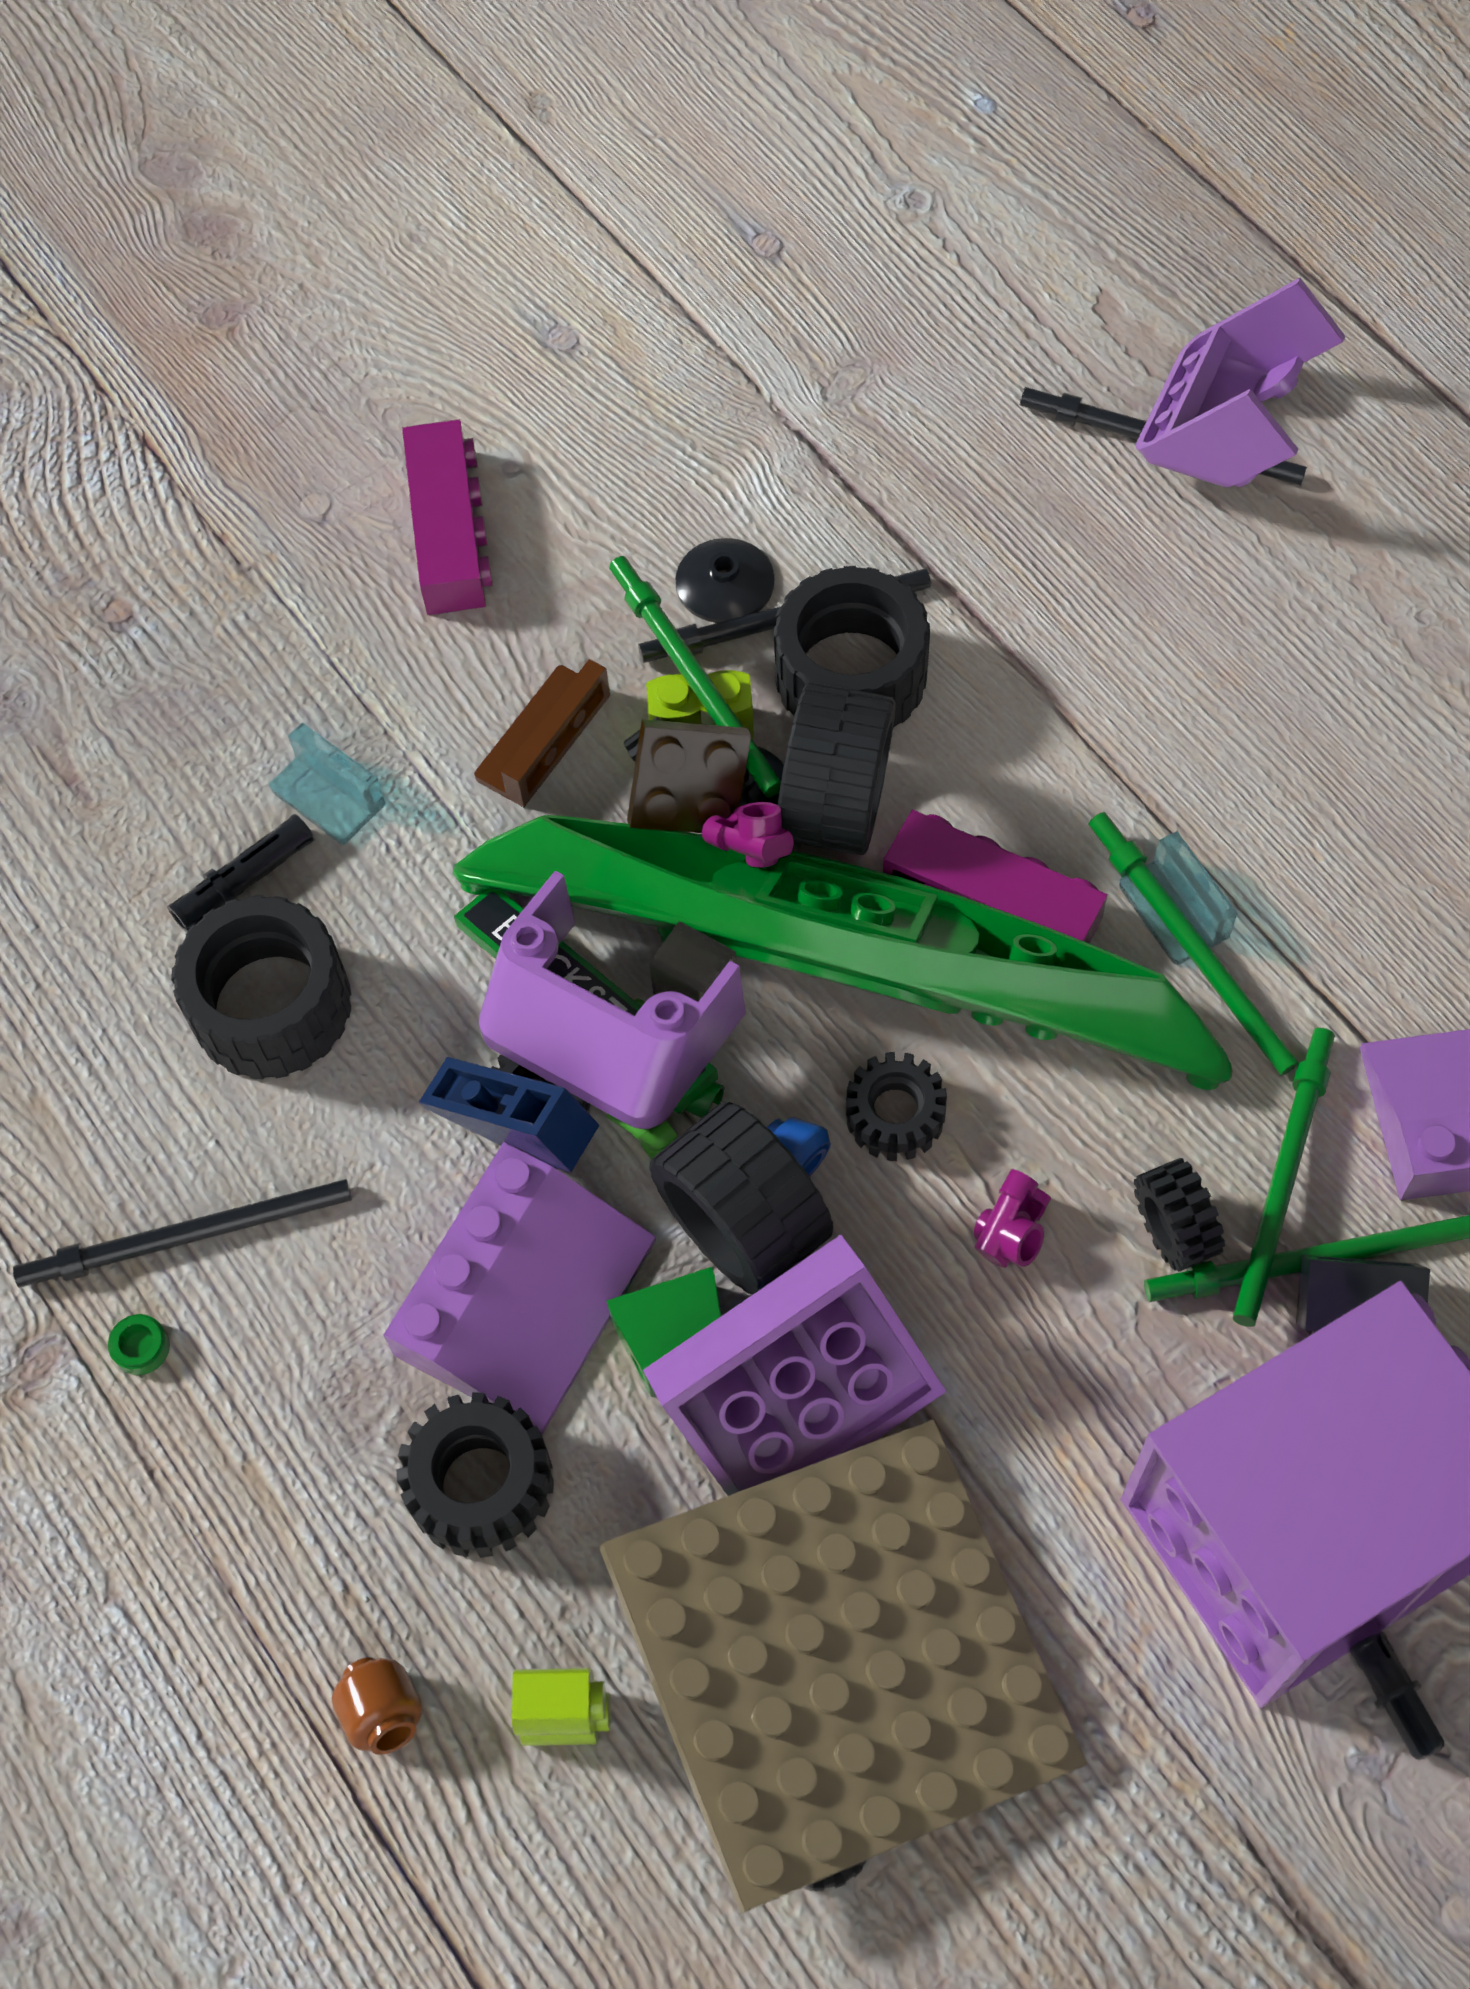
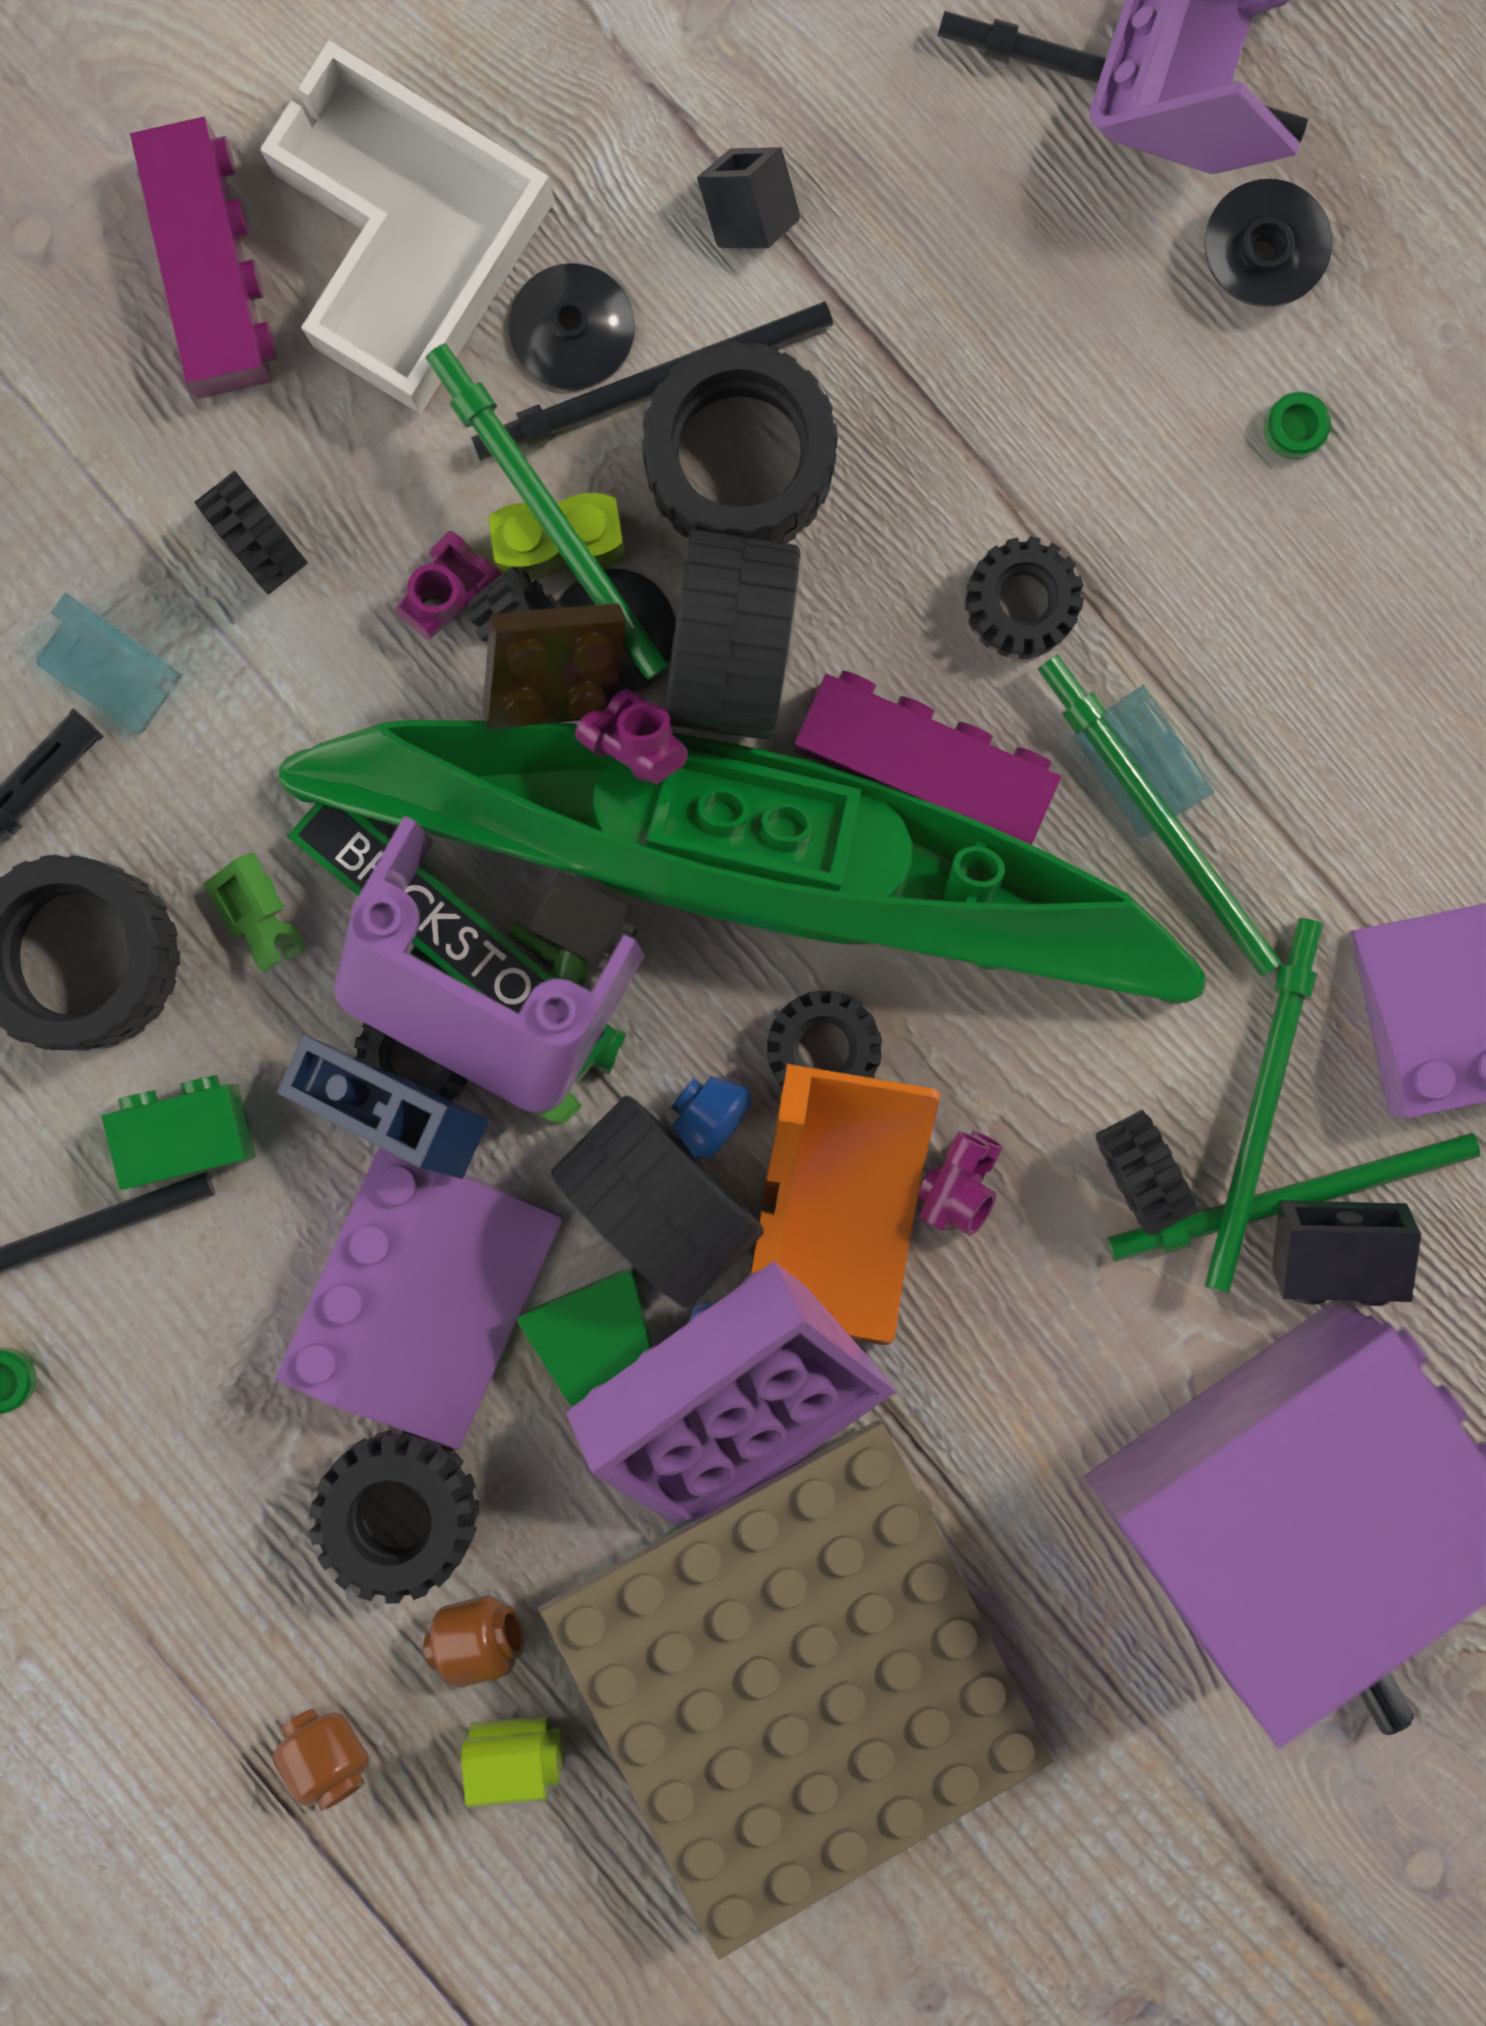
camera: 10 degrees left, 25 degrees up
reddish brown panel [474,659,610,808] -> none
none -> green brick [101,1075,256,1191]
none -> black tyre [194,470,308,595]
none -> bright green plate [203,852,306,972]
none -> white piece [260,40,554,414]
none -> magenta plate [395,531,502,640]
none -> dark orange head [423,1595,524,1688]
none -> black panel [697,147,800,248]
none -> orange panel [750,1064,941,1345]
none -> black tyre [965,537,1084,659]
none -> black dish [1204,179,1333,307]
none -> green tile [1263,392,1331,460]

